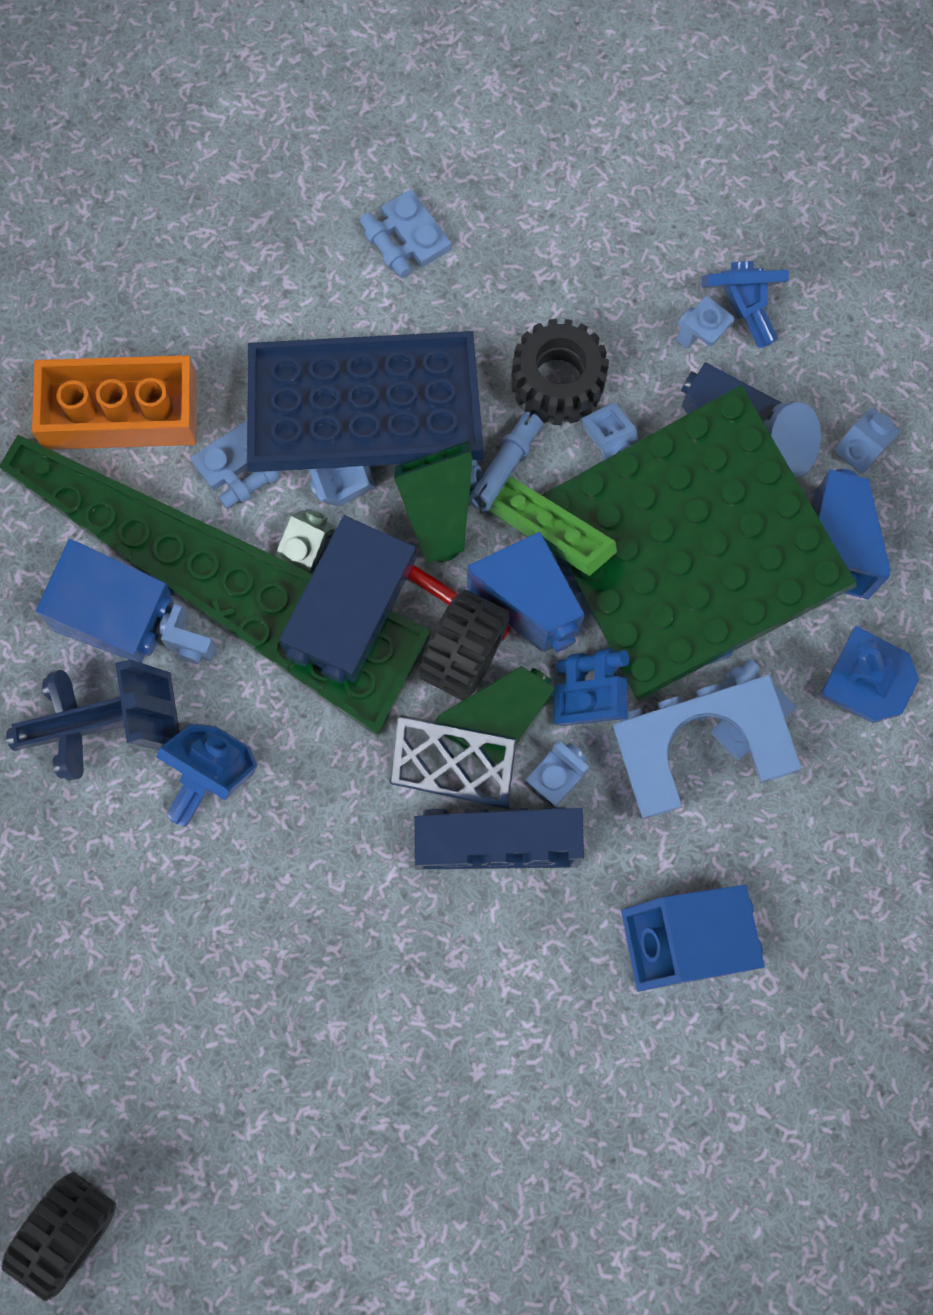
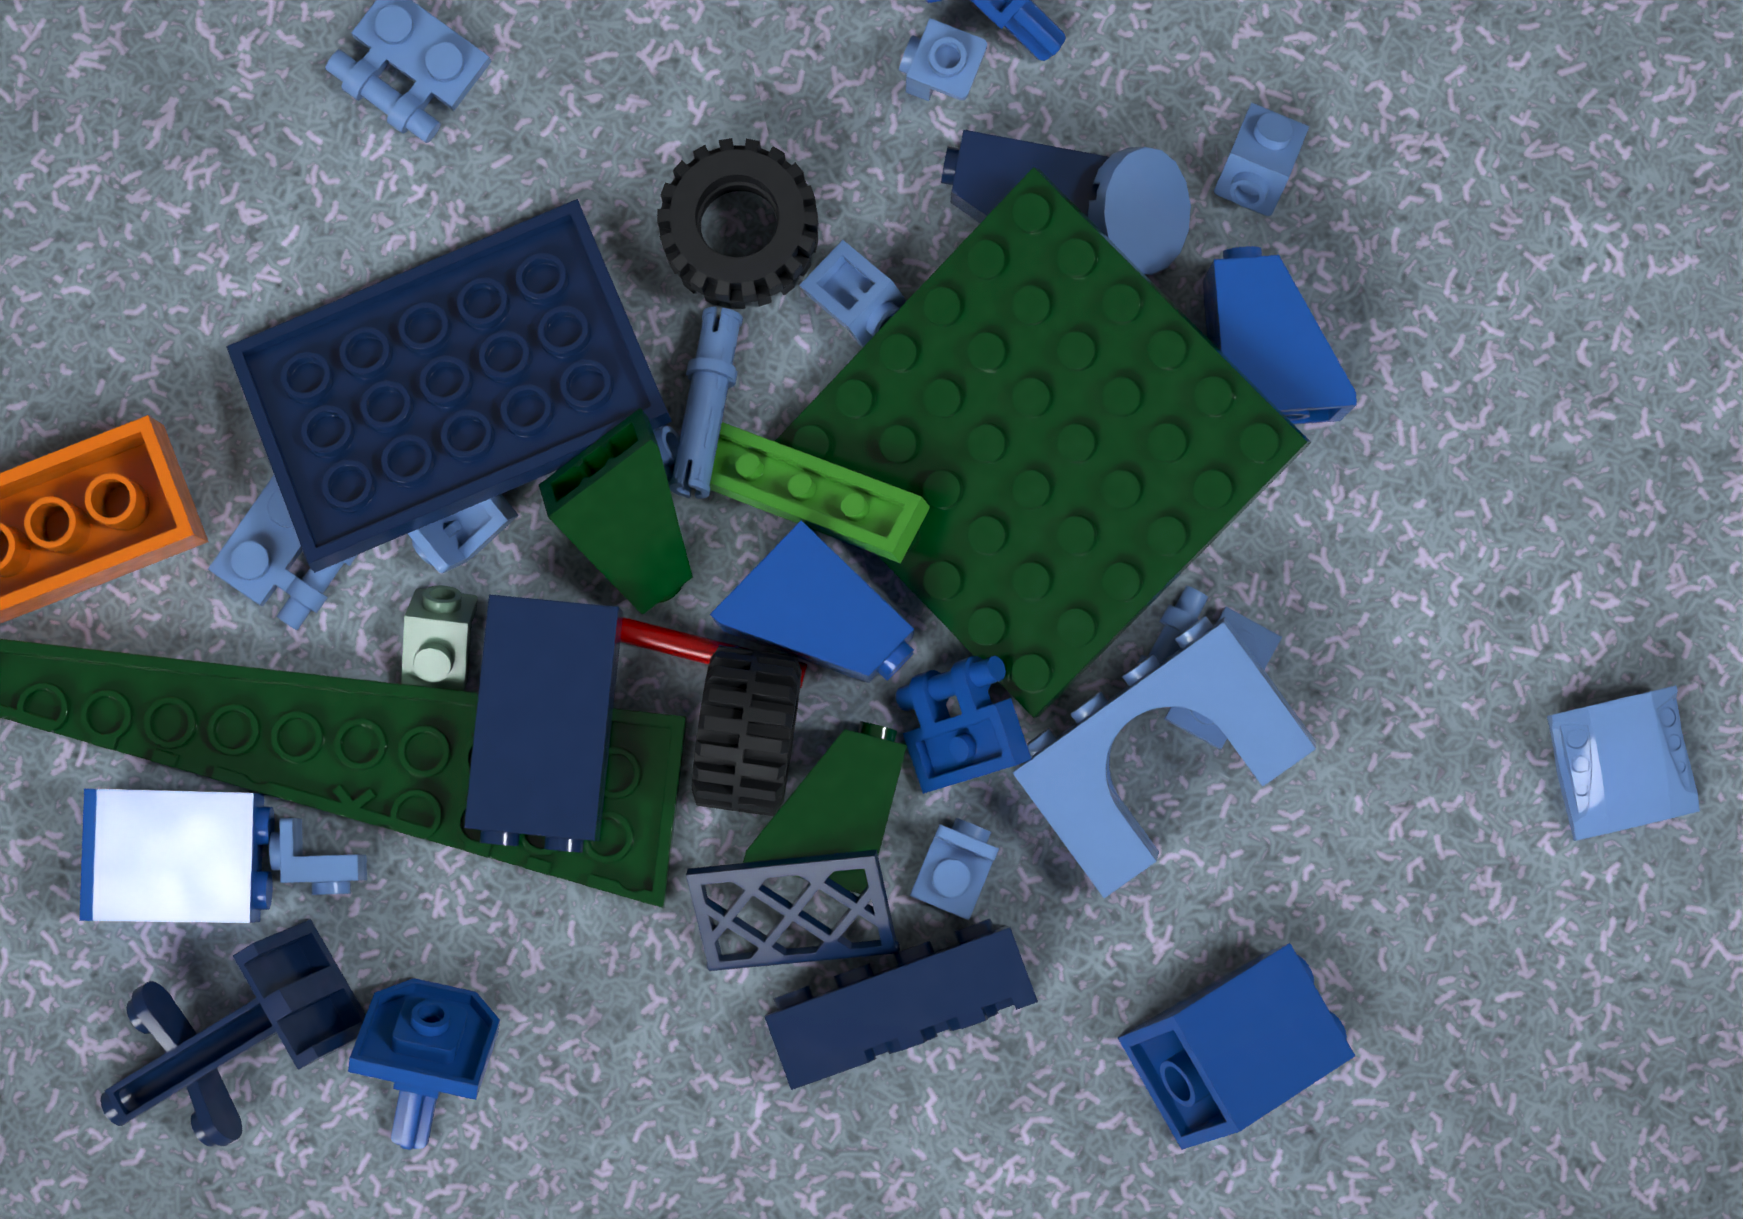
camera: 15 degrees left, 10 degrees up
blue piece [819,626,919,723] -> none

